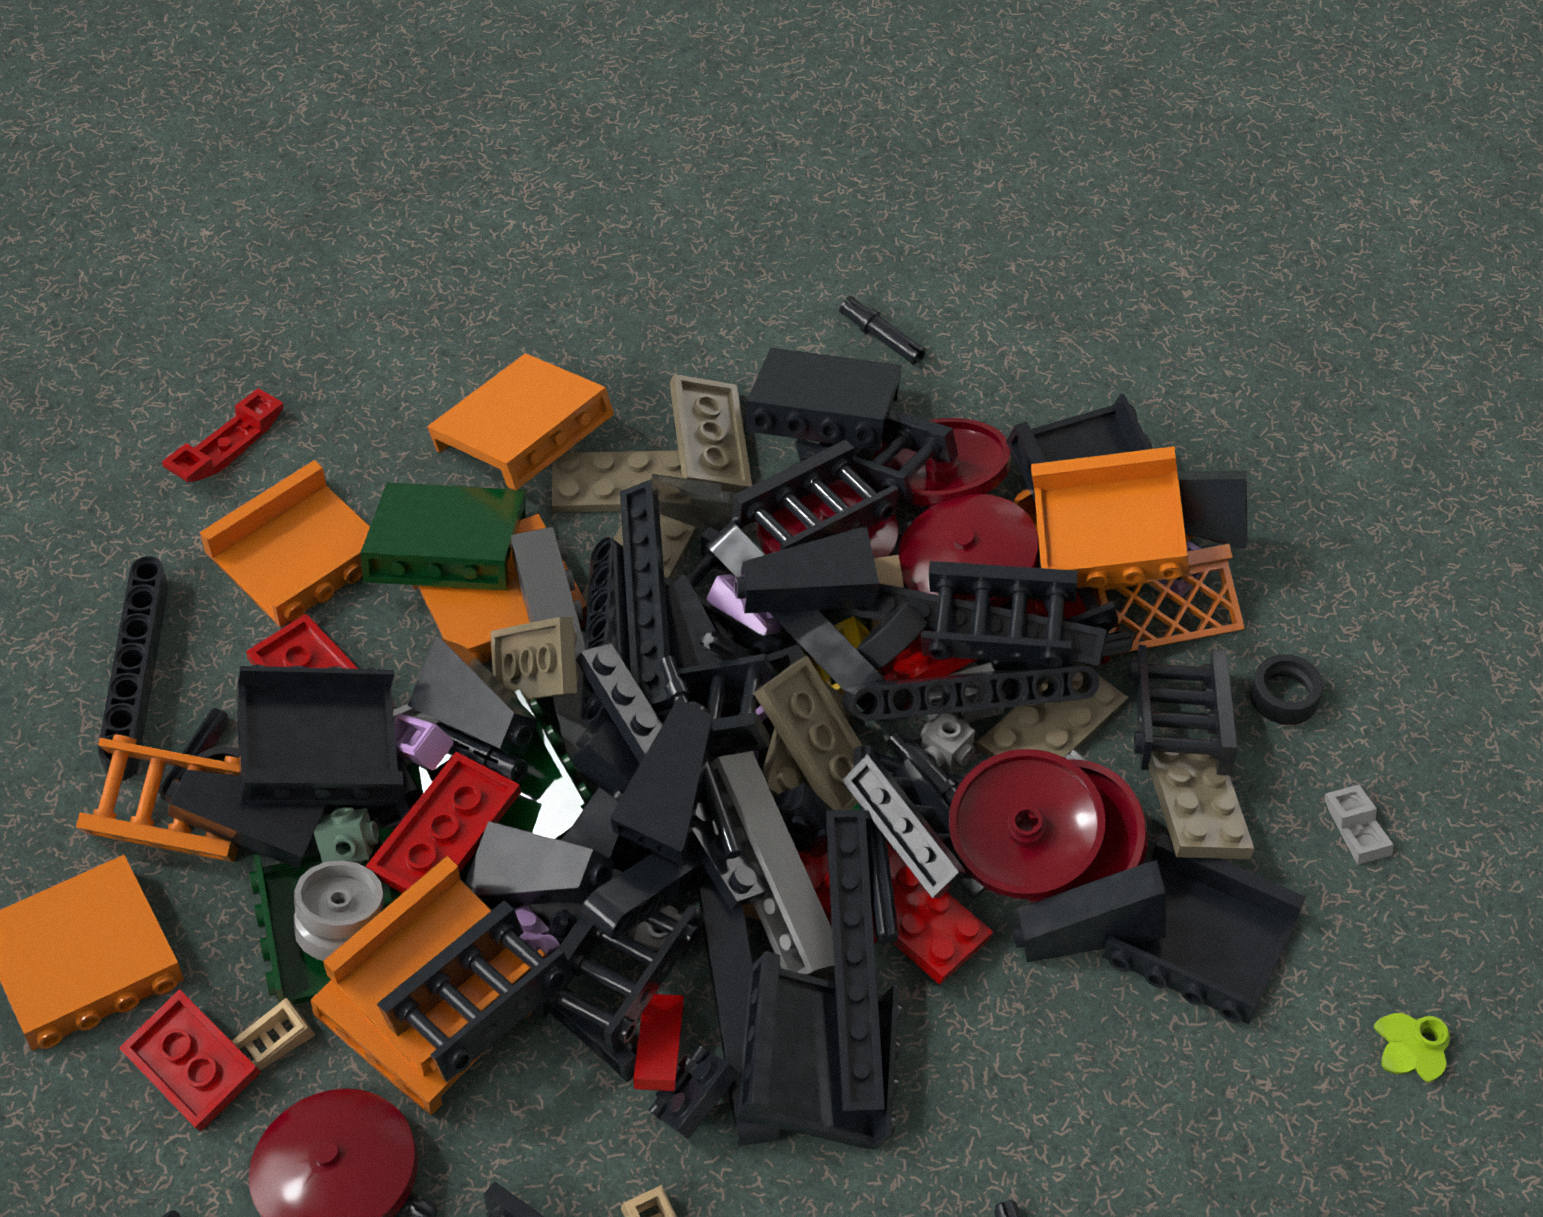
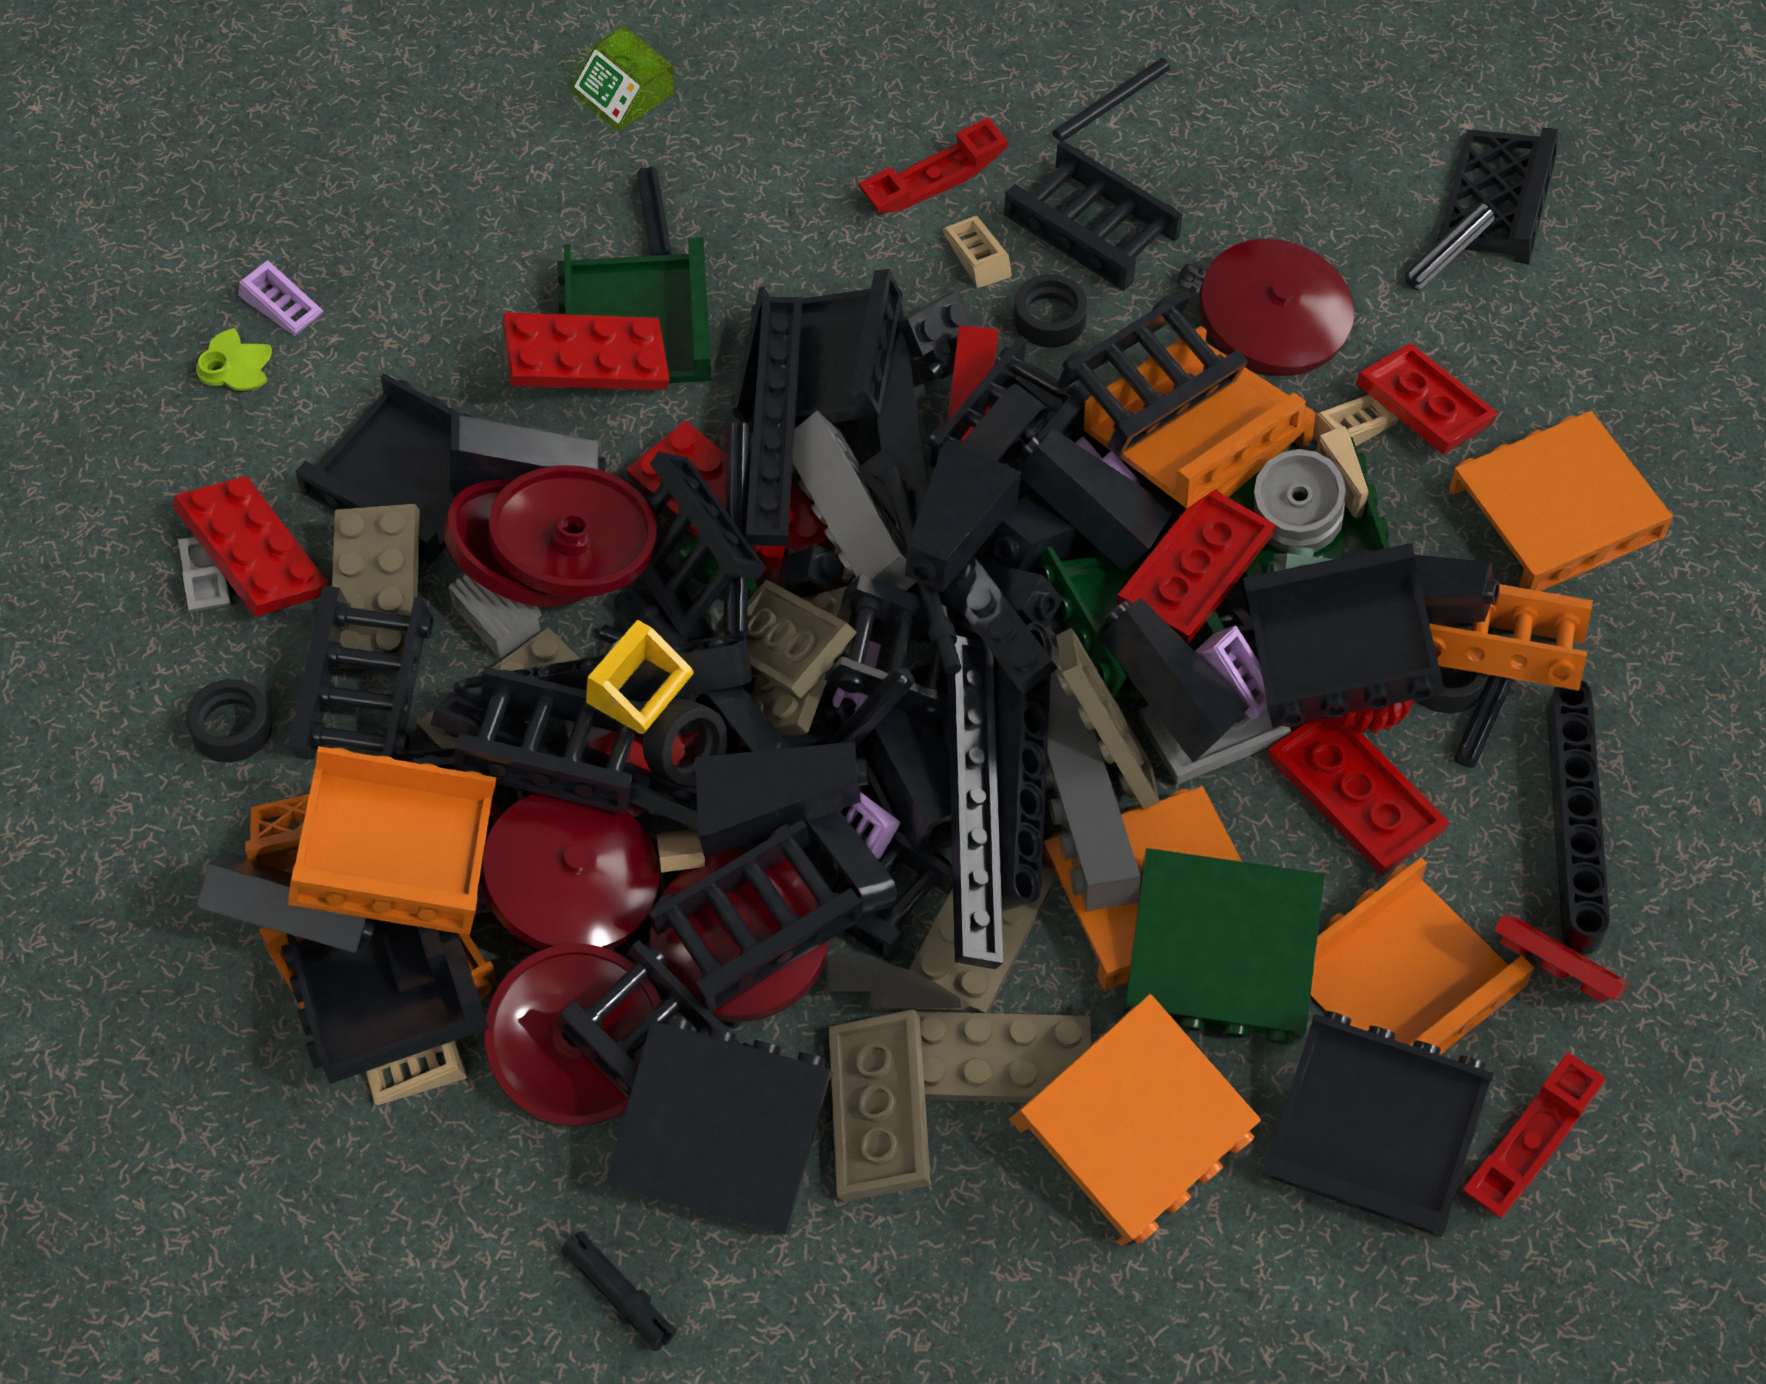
camera: 175 degrees left, 5 degrees up
none -> red plate [172,476,329,617]
none -> lavender slope [238,260,323,336]
none -> red plate [501,312,670,390]
none -> dark green panel [557,237,712,389]
none -> yellow tile [586,620,694,734]
none -> black tyre [1013,274,1088,348]
none -> black panel [1262,1011,1494,1237]
none -> tan slope [1316,426,1369,518]
none -> red plate [1494,914,1630,1003]

